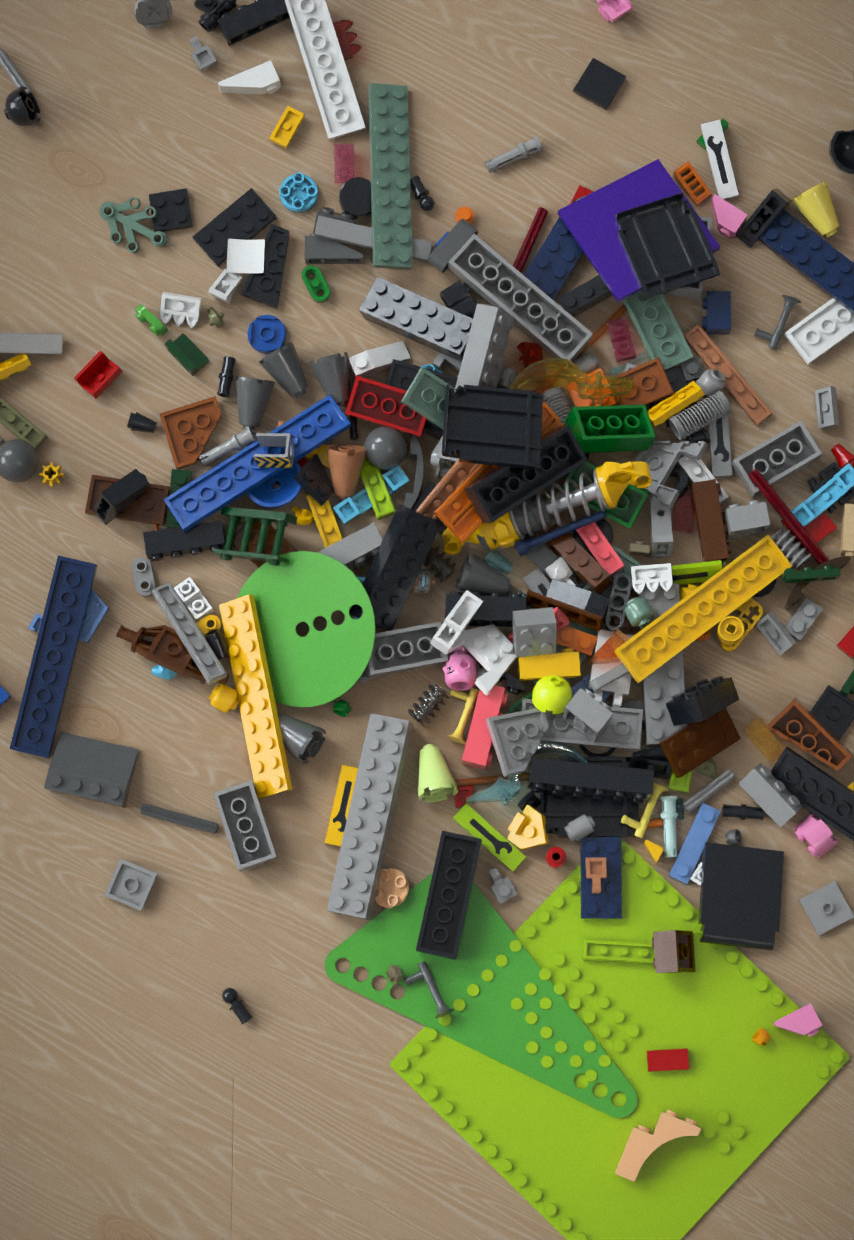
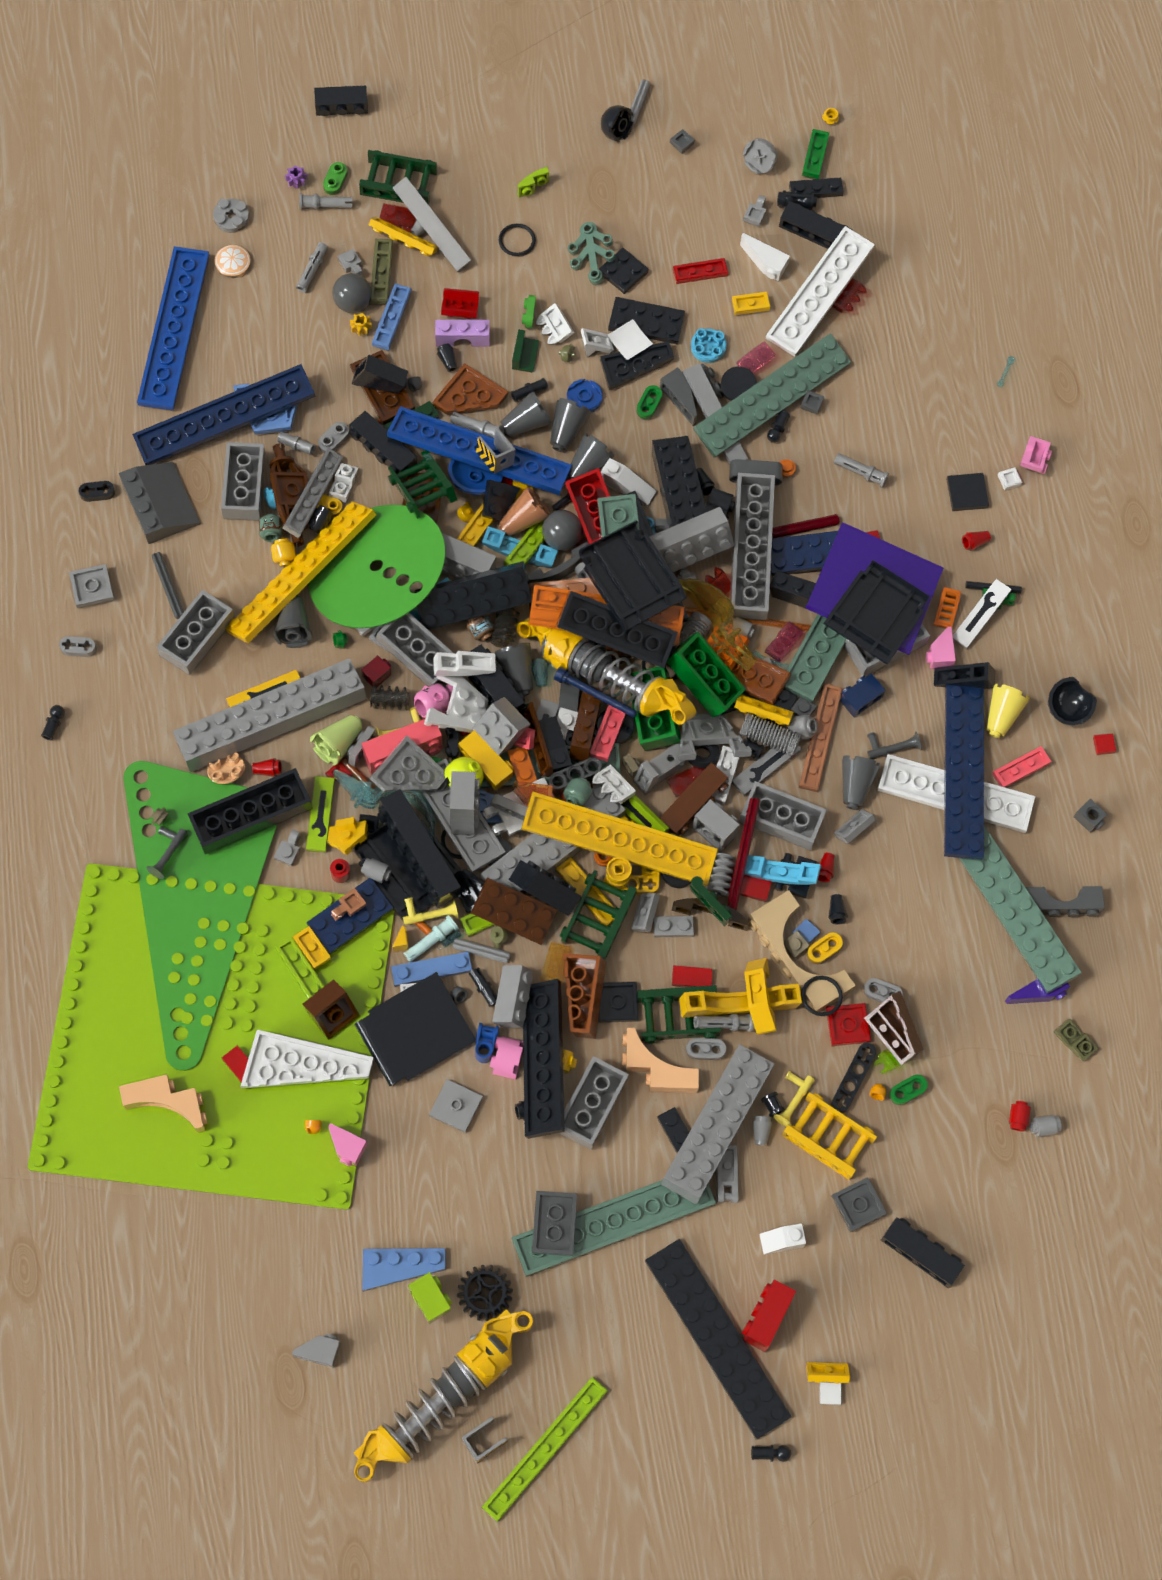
camera: 40 degrees right, 10 degrees down
none -> light grey beam [59,636,96,657]
none -> black beam [78,481,115,502]
none -> light grey brick [221,442,266,520]
none -> white wing [240,1030,374,1088]
none -> red cone [252,758,282,777]
none -> sand green head [259,514,283,542]
none -> light grey pin [277,431,315,455]
none -> yellow plate [293,926,331,970]
none -> light grey plate [347,726,375,767]
none -> dark red brick [361,655,391,689]
none -> medium blue plate [372,283,412,351]
none -> dark grey hinge [407,376,422,391]
none -> lavender arch [435,320,490,347]
none -> blue piece [475,1023,499,1063]
none -> black tyre [498,223,536,256]
none -> lime slope [517,167,549,197]
none -> yellow tile [556,857,614,926]
none -> dark green fence [560,870,637,960]
none -> dark grey plate [670,129,695,153]
none -> red tile [673,258,728,284]
none -> black cone [696,468,715,496]
none -> dark grey plate [800,390,824,414]
none -> dark grey cone [842,755,880,810]
none -> red cone [962,531,991,550]
none -> black bar [965,581,1022,594]
none -> white tile [998,467,1022,491]

